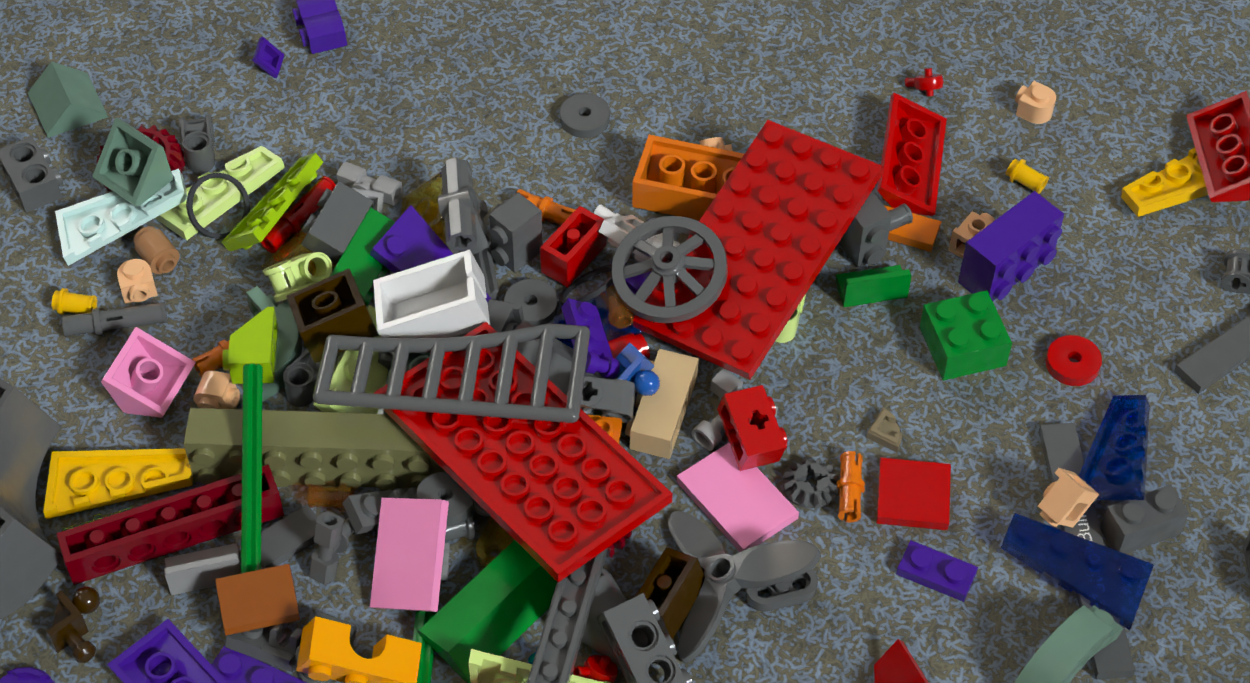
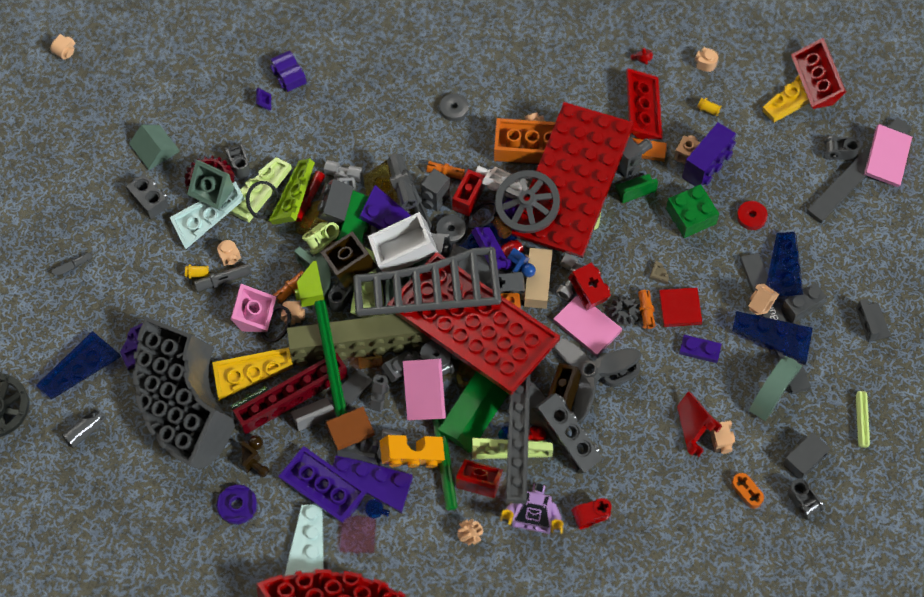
camera: 10 degrees left, 10 degrees up
medium nougat brick [133,226,180,274] -> none
none -> black piece [261,306,291,343]

